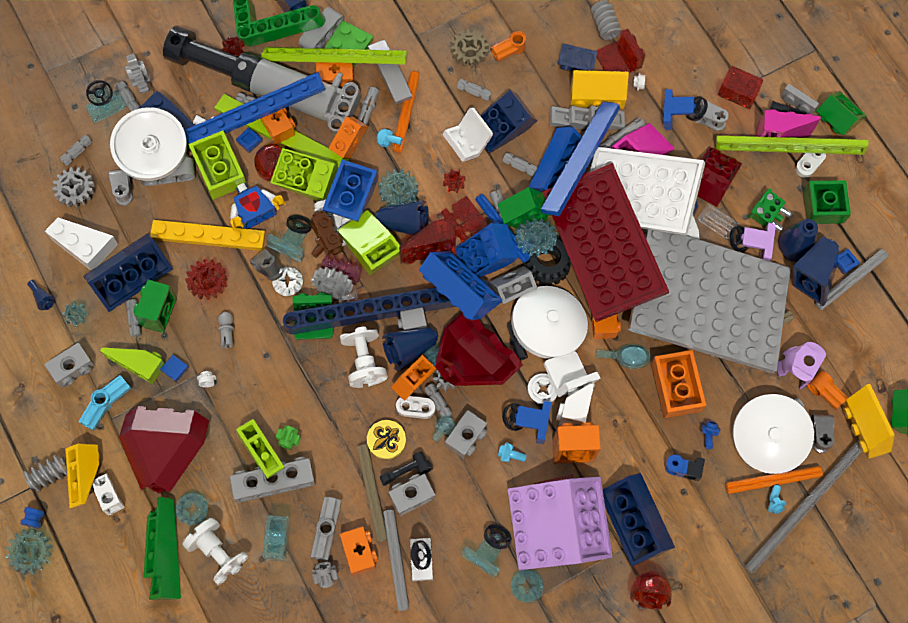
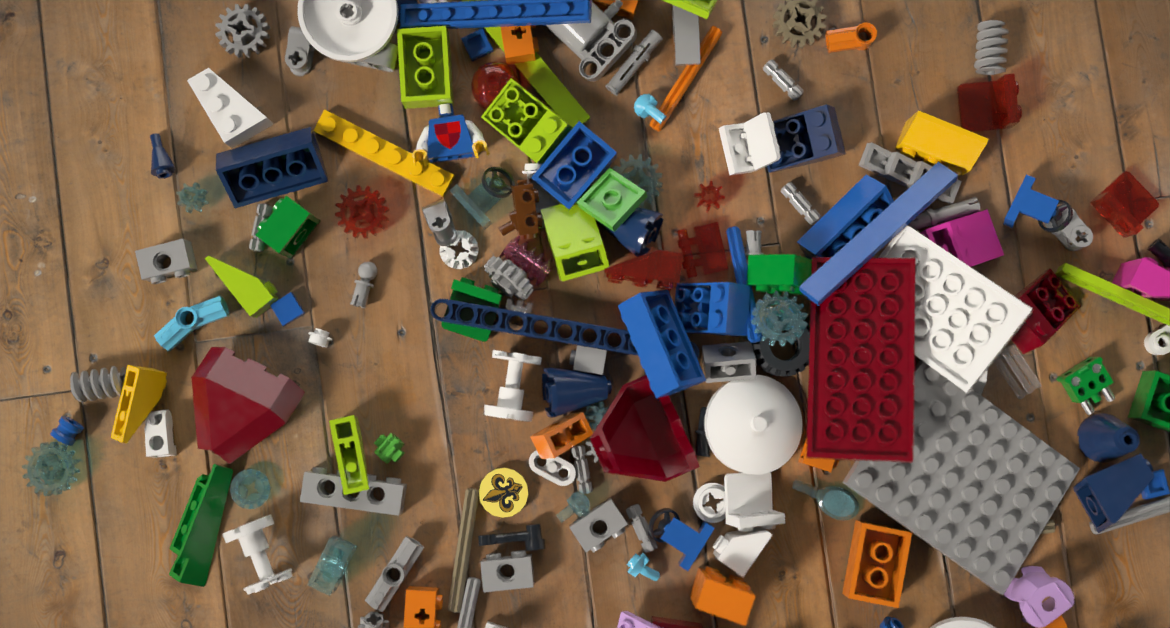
camera: 25 degrees right, 15 degrees up
orange brick [328,116,369,158] -> none
dark blue bracket [558,43,598,71] -> none
white plate [634,73,645,91] -> none
lavender piece [729,223,776,261] -> none
none -> bright green plate [577,168,648,232]
none -> light grey axle [626,504,658,553]

